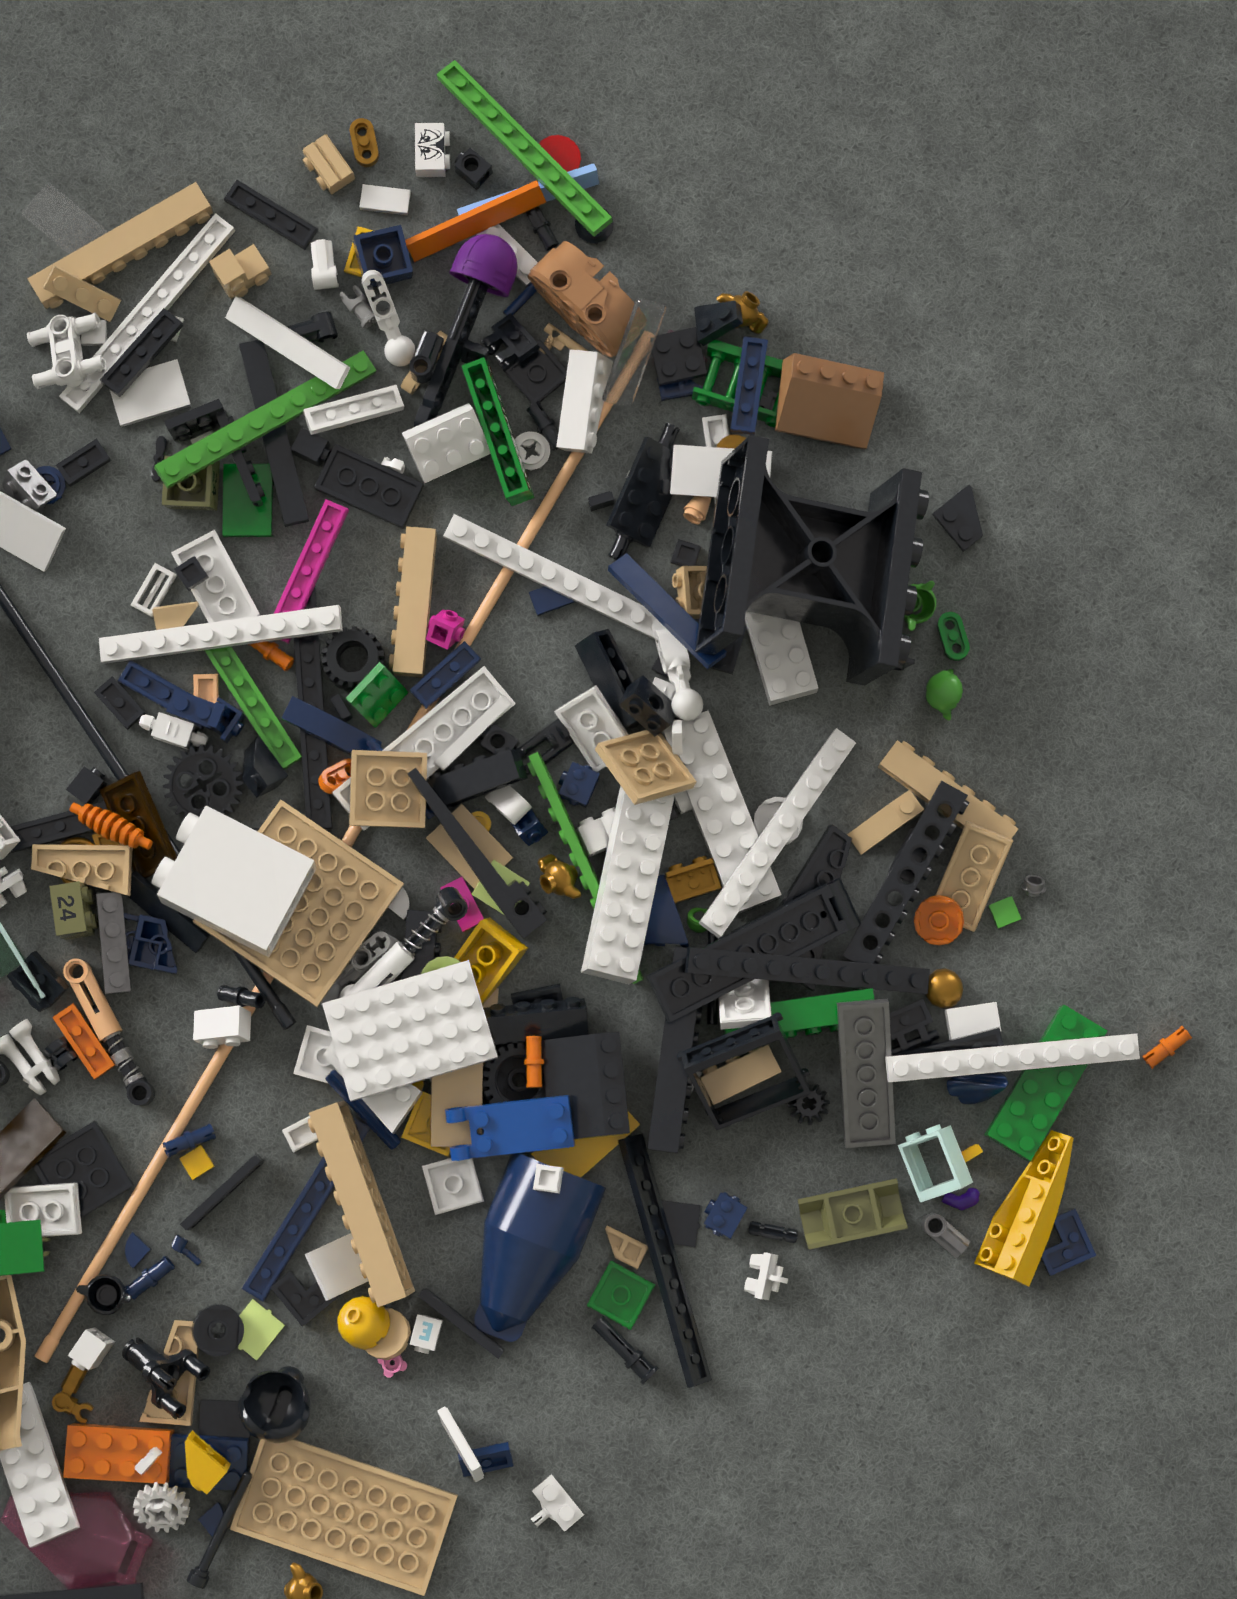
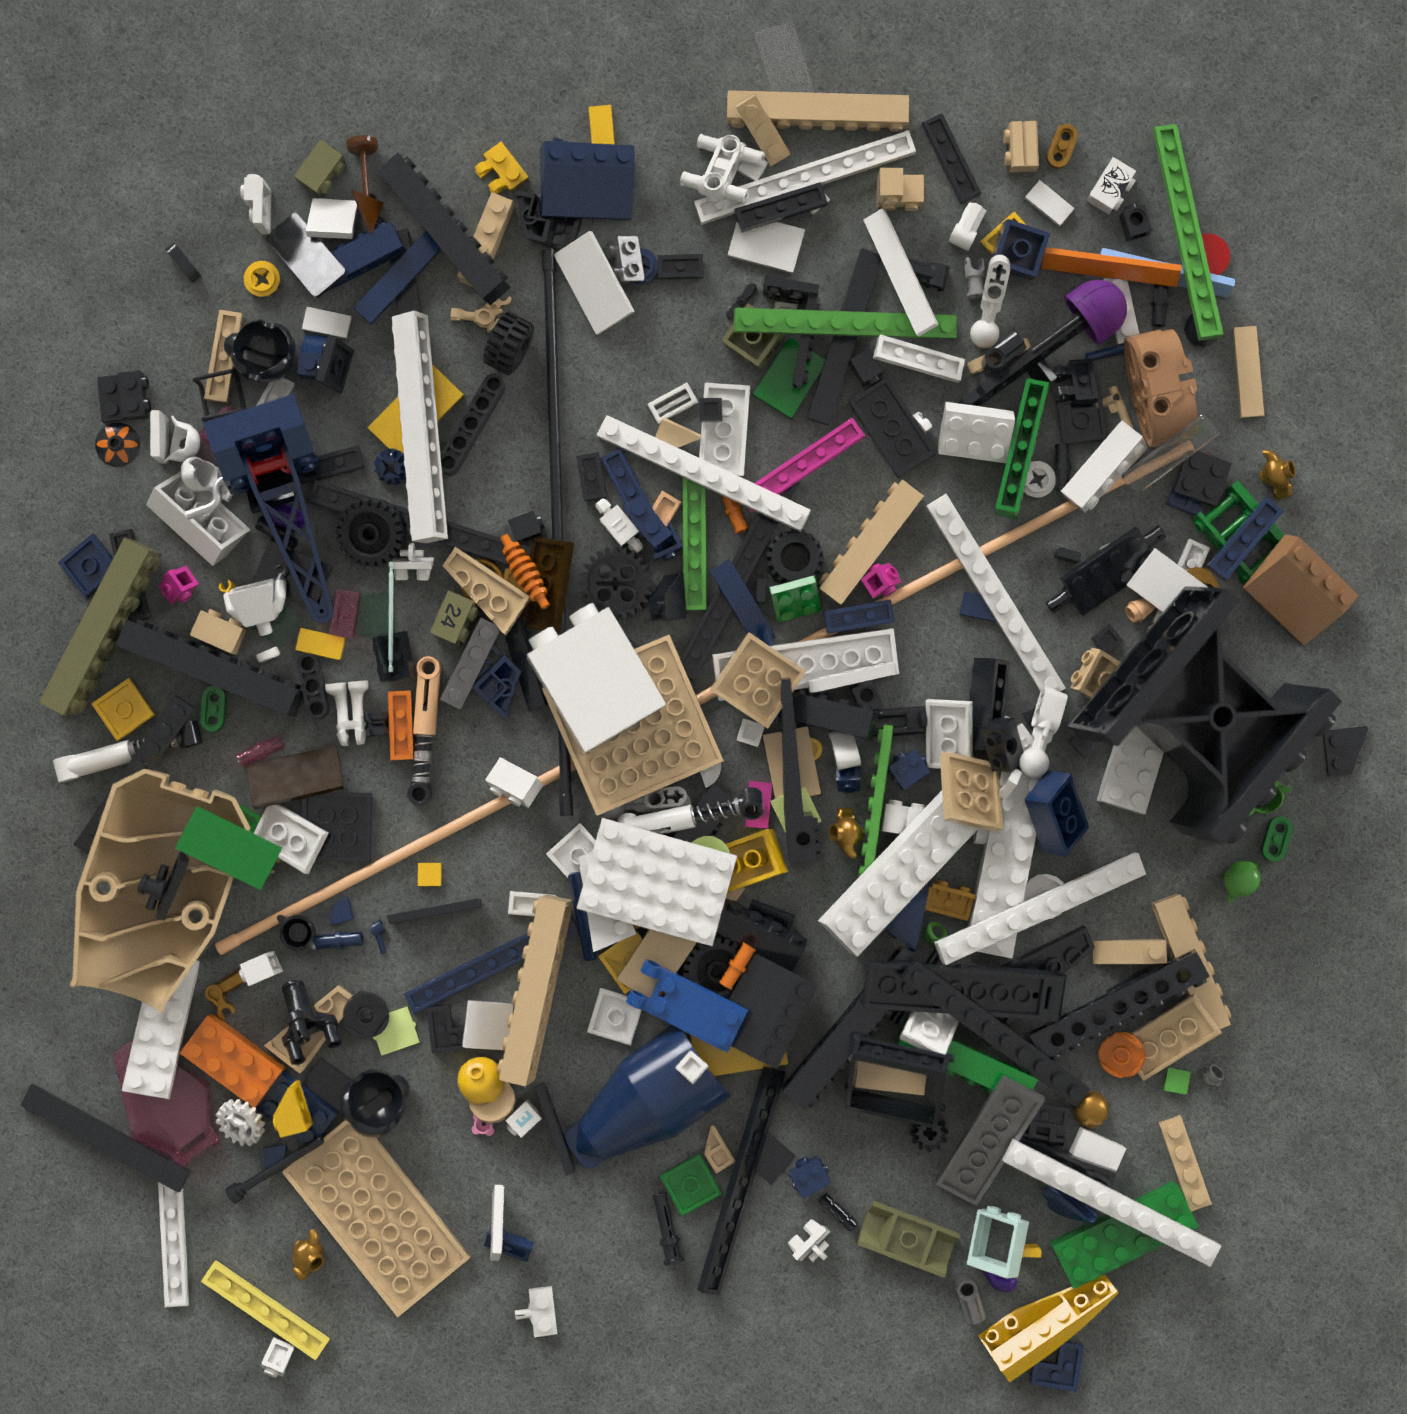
camera: 30 degrees right, 5 degrees up
white tile [135,1447,163,1475] -> none
dark blue pin [162,1124,216,1158] -> none
black pin [217,985,266,1009] -> none
orange plate [318,758,351,794] -> none
dark blue tile [608,553,727,669] -> none
black wing [694,301,743,346] -> none
orange pin [1142,1026,1192,1069] -> none
none -> white plate [736,718,764,747]
none -> dark blue brick [1024,770,1089,857]
none -> tan plate [1158,1115,1212,1211]
none -> tan tile [1232,326,1264,418]

